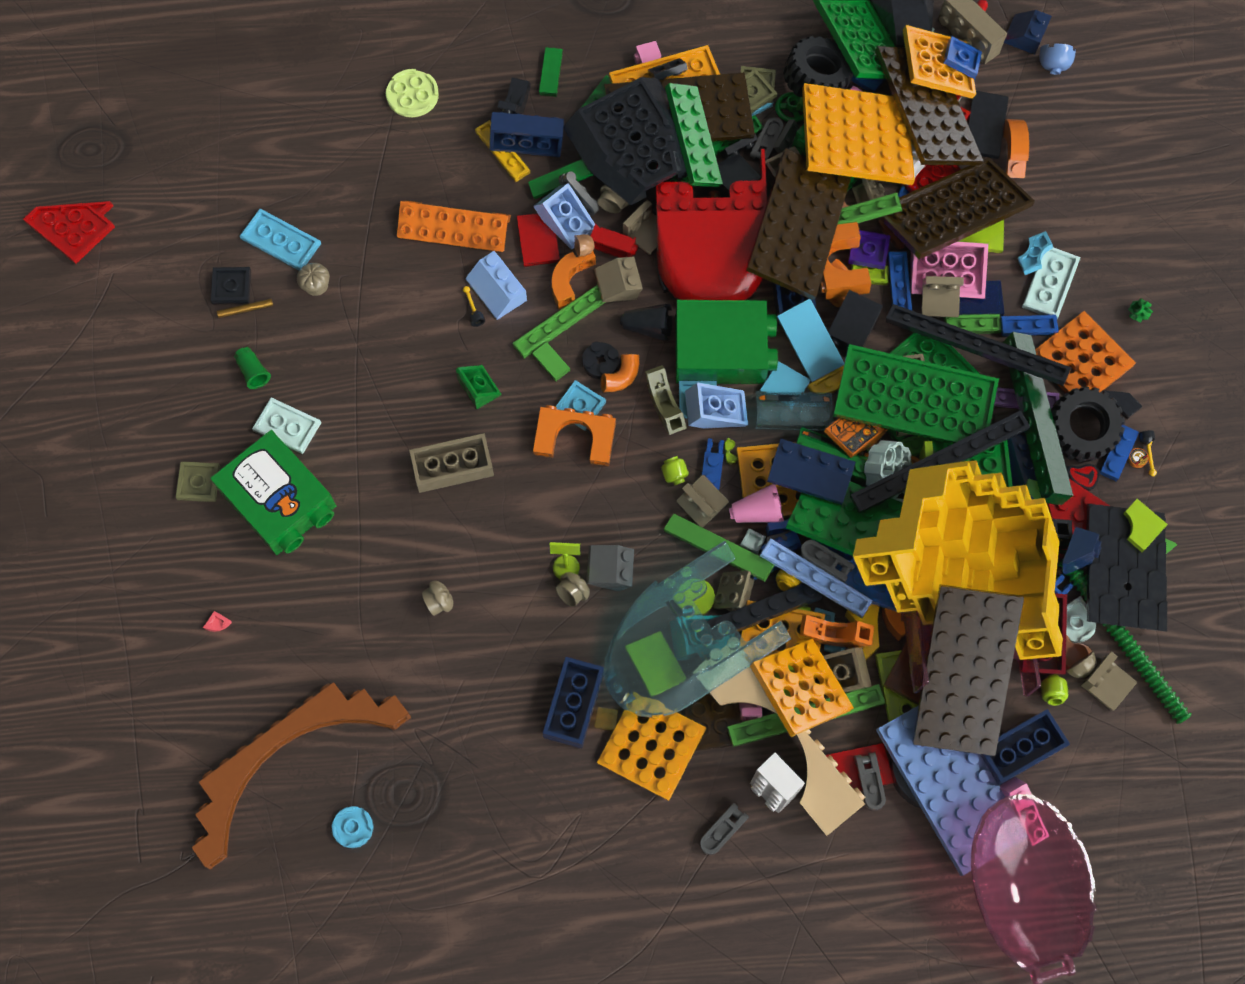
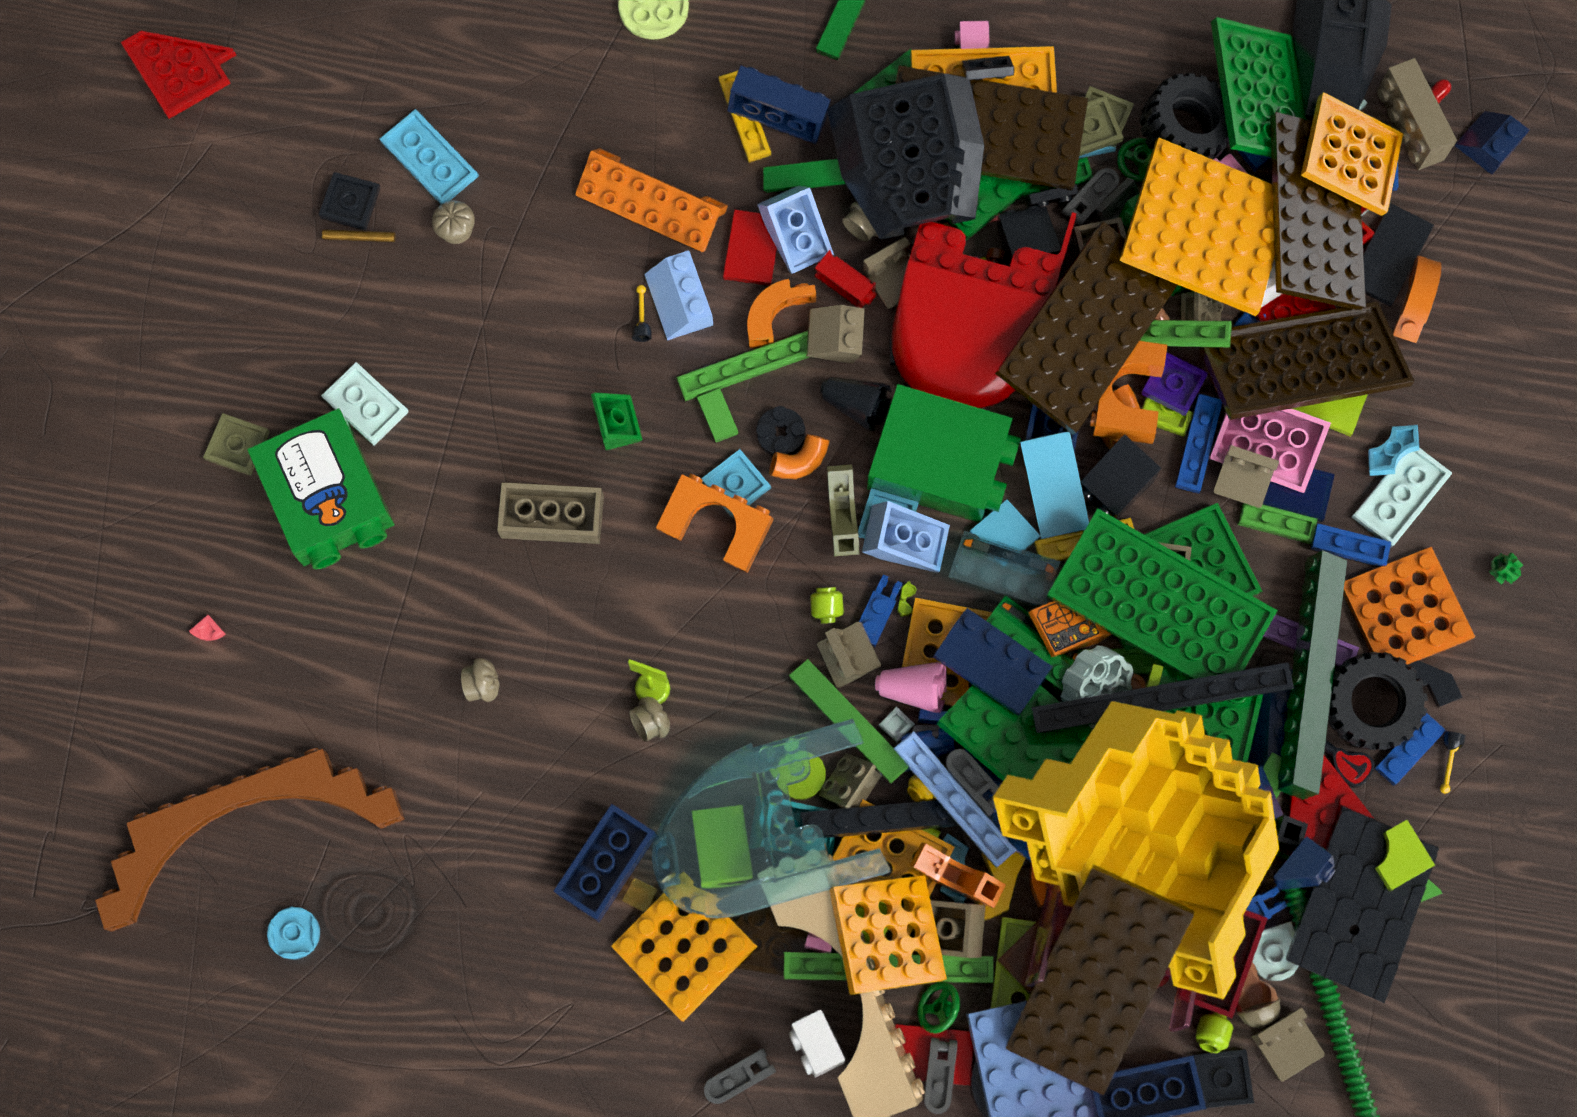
camera: 20 degrees right, 5 degrees up
green plant [234,347,271,389] -> none
black arch [498,77,531,114] -> none
dark grey plate [559,172,599,216] -> none
medium nougat piece [574,234,595,257] -> none
dark grey slope [587,545,634,591] -> none
plate [665,83,723,187] -> none
black plate [885,304,1072,386] -> none
blue tile [943,36,982,79] -> none
medium blue cylinder [1039,44,1076,75] -> none
tile [1128,448,1148,468] -> none
none -> green piece [918,982,960,1033]
none -> black tile [1192,1049,1254,1108]

